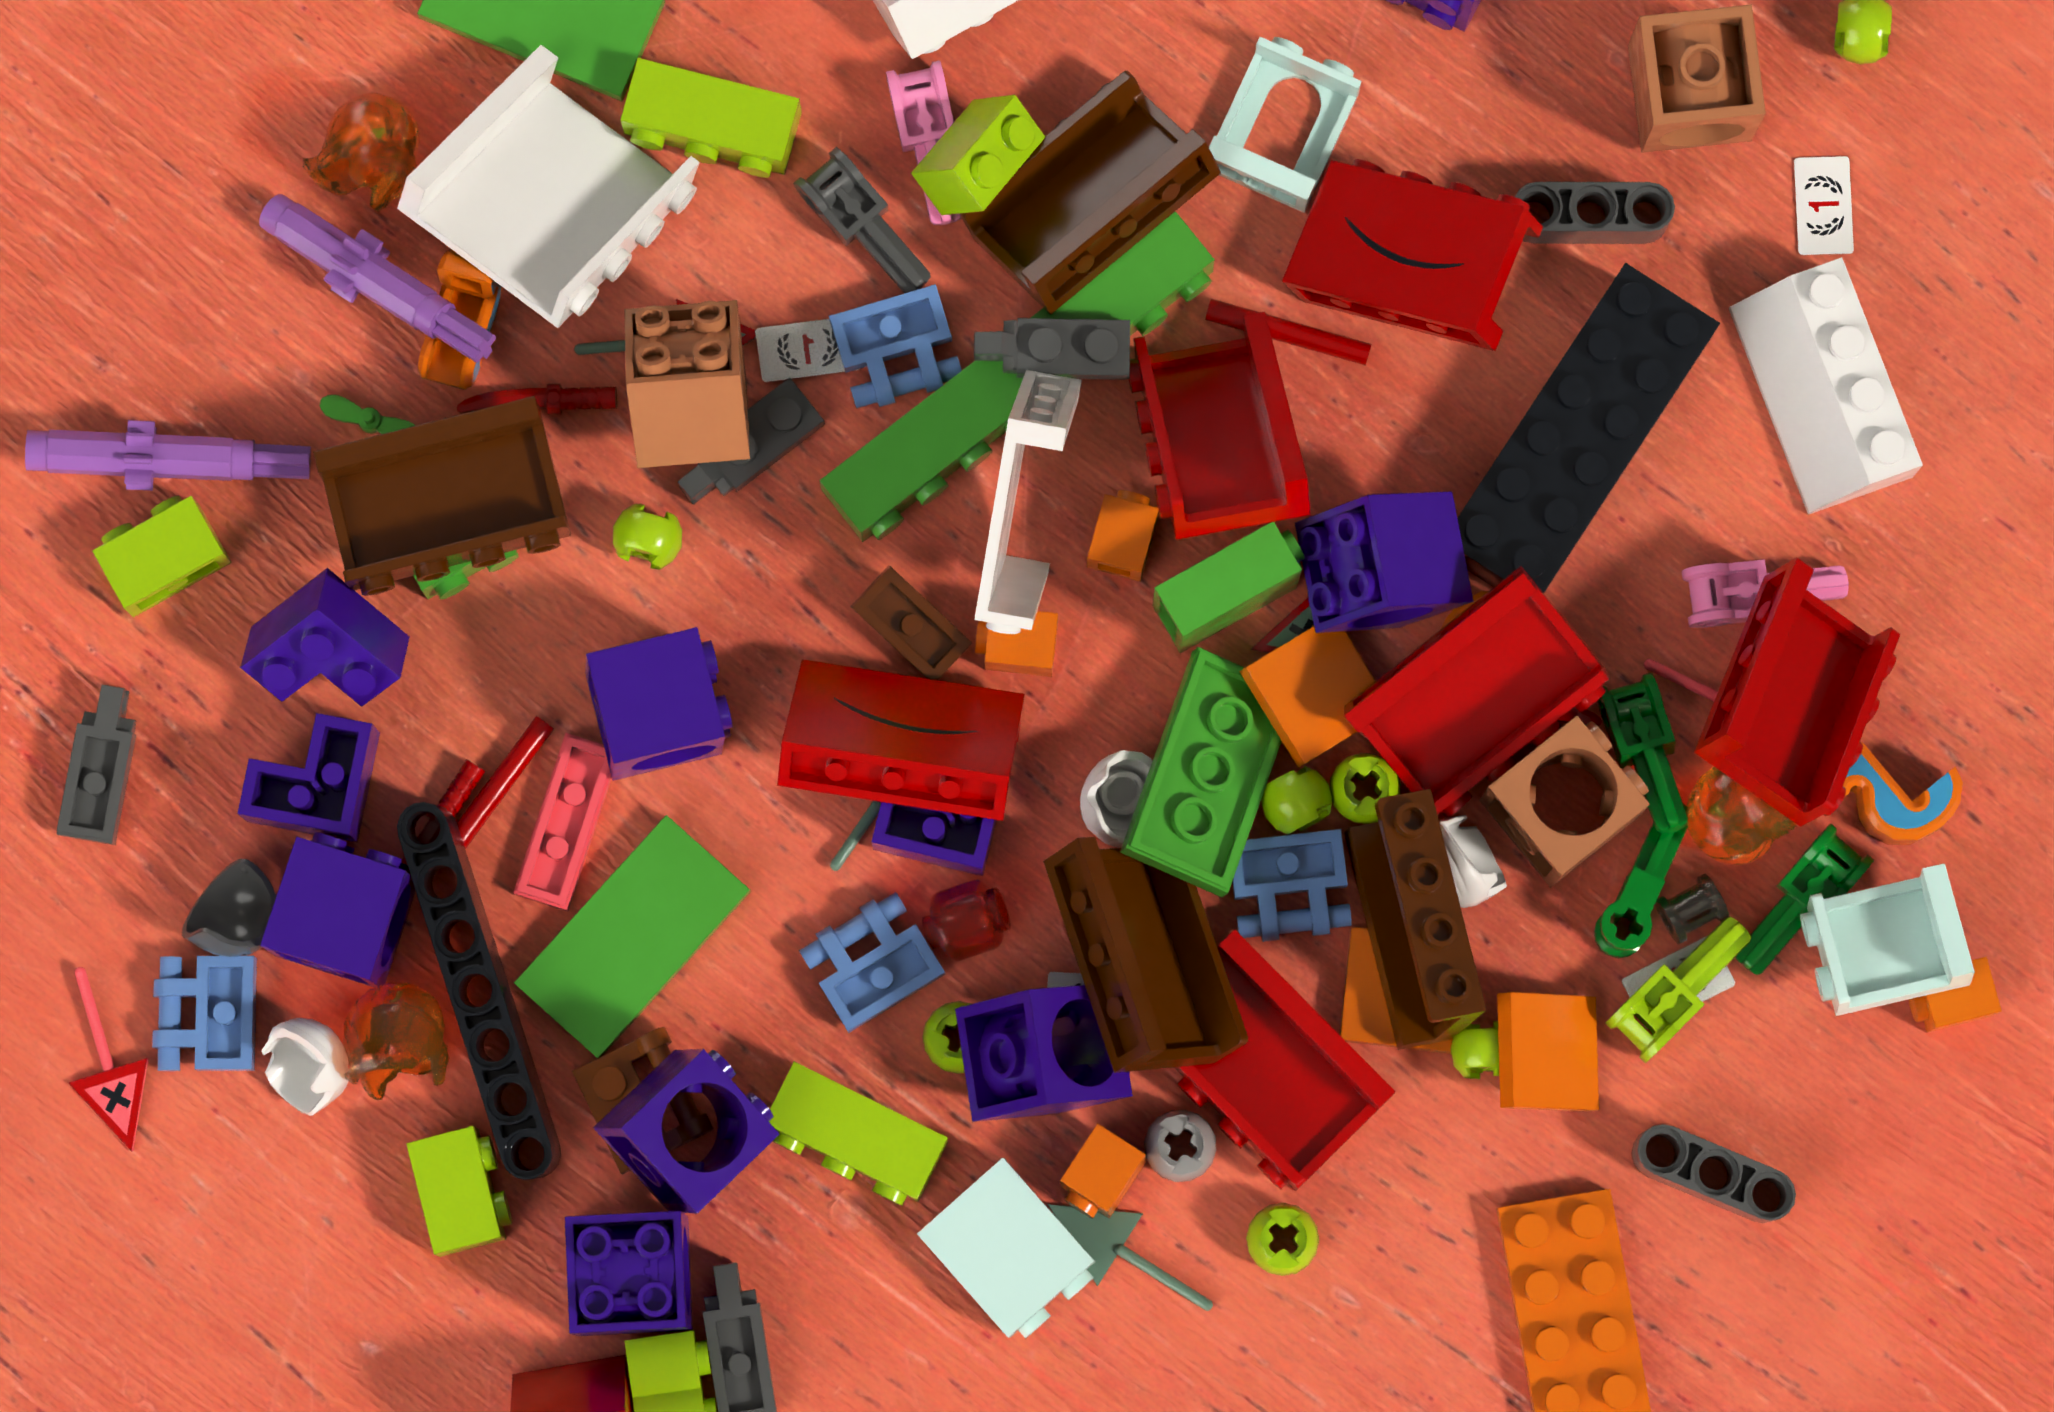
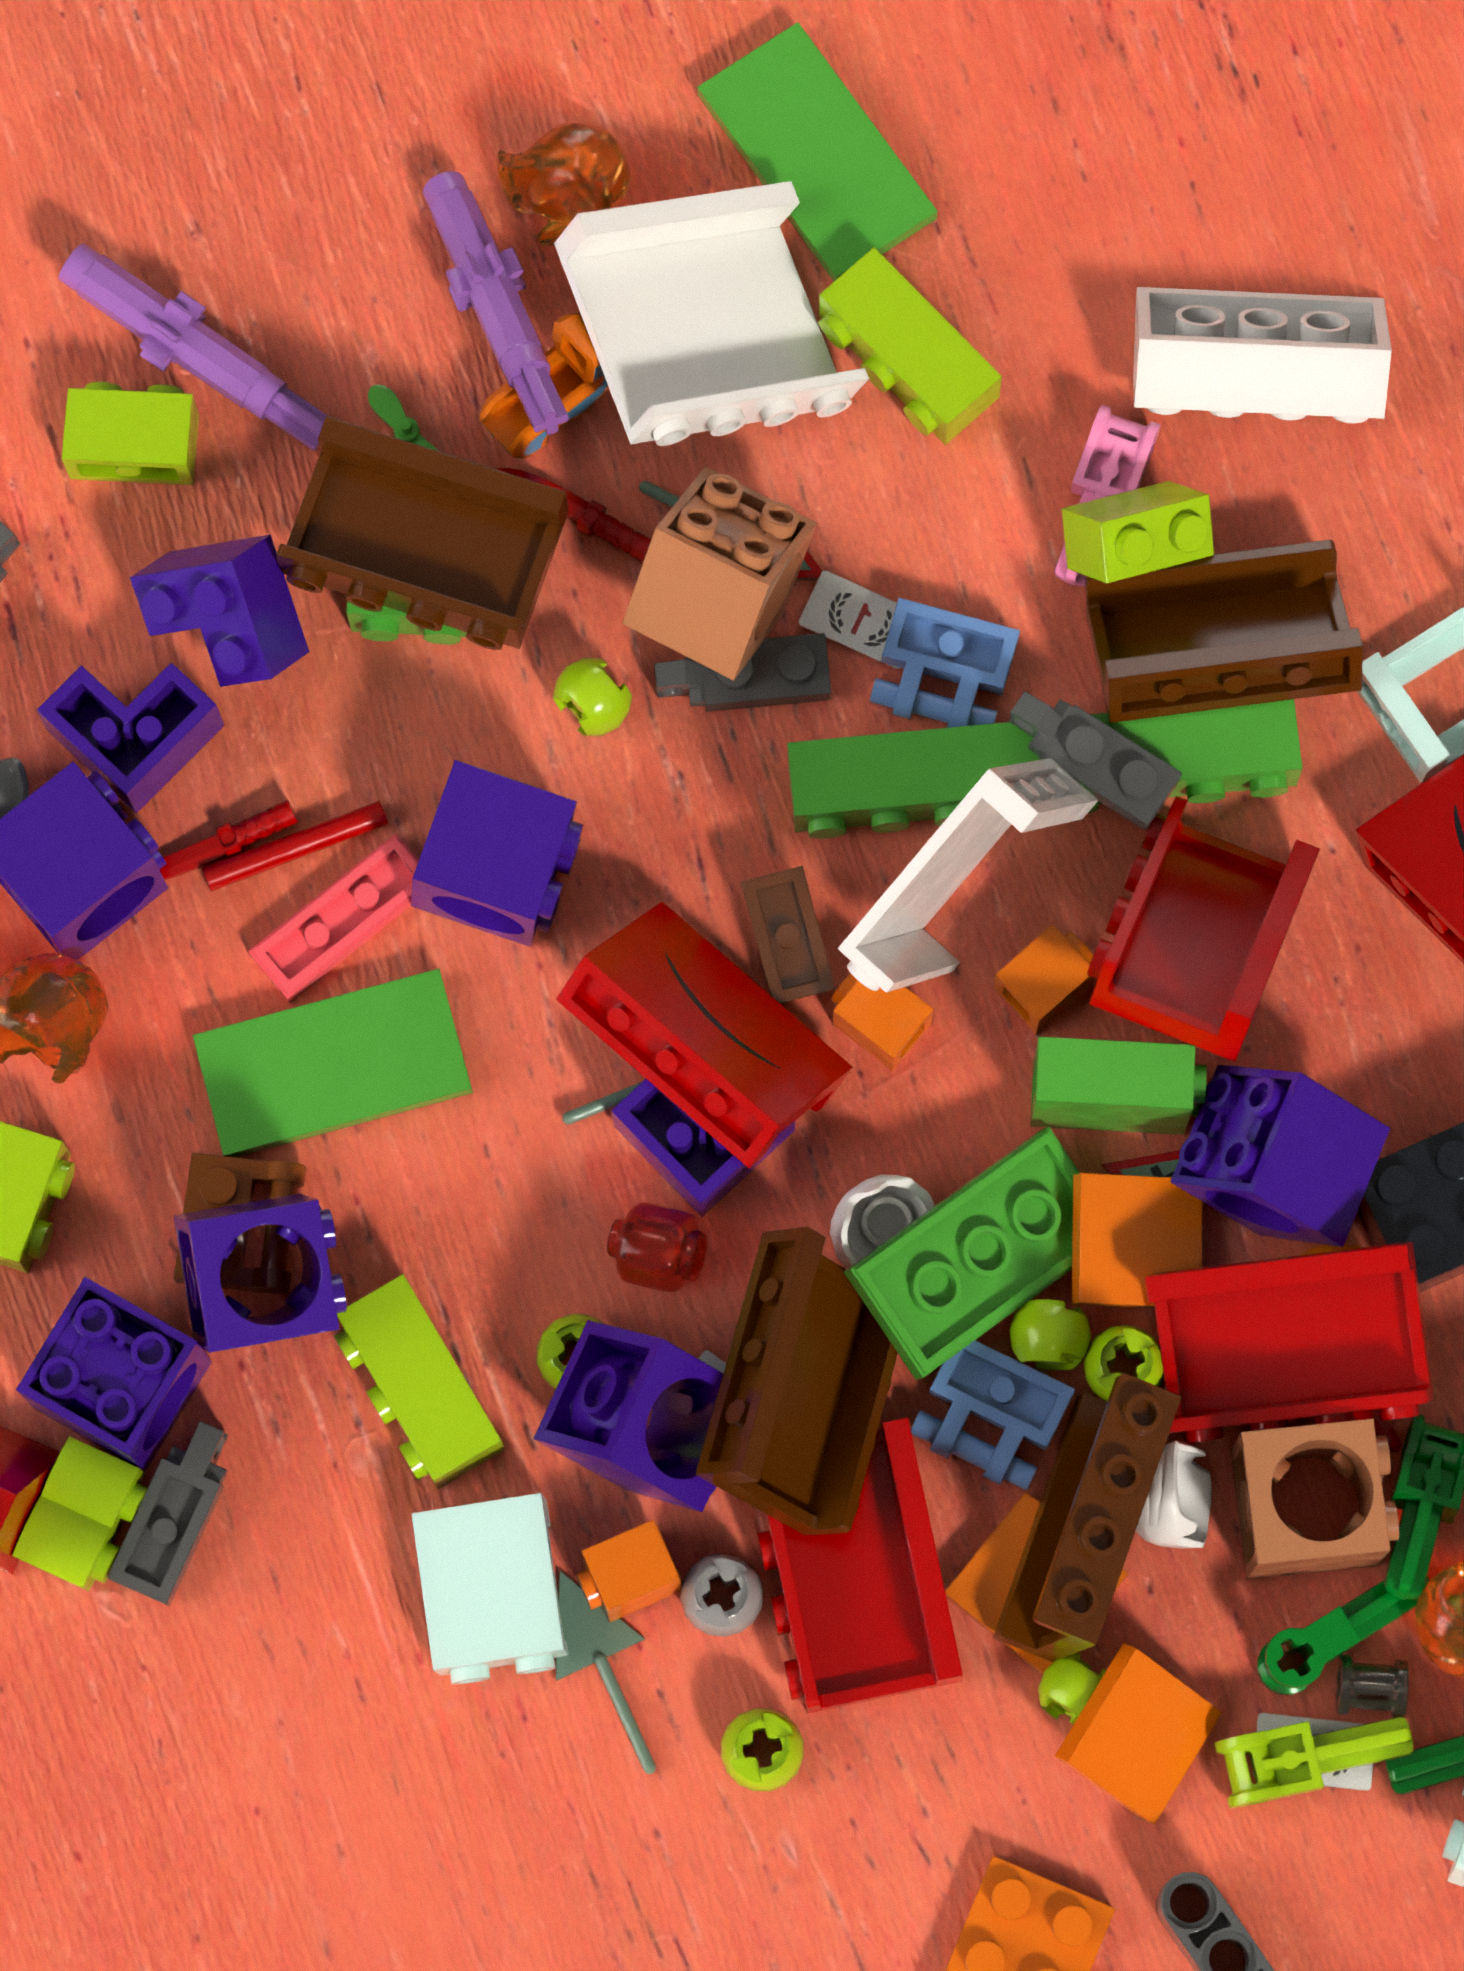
camera: 35 degrees right, 5 degrees down
black beam [397,802,561,1180] -> none
dark grey connector [793,147,931,293] -> none
medium blue plate [799,892,945,1033] -> none
red bar [1205,299,1372,366] -> none

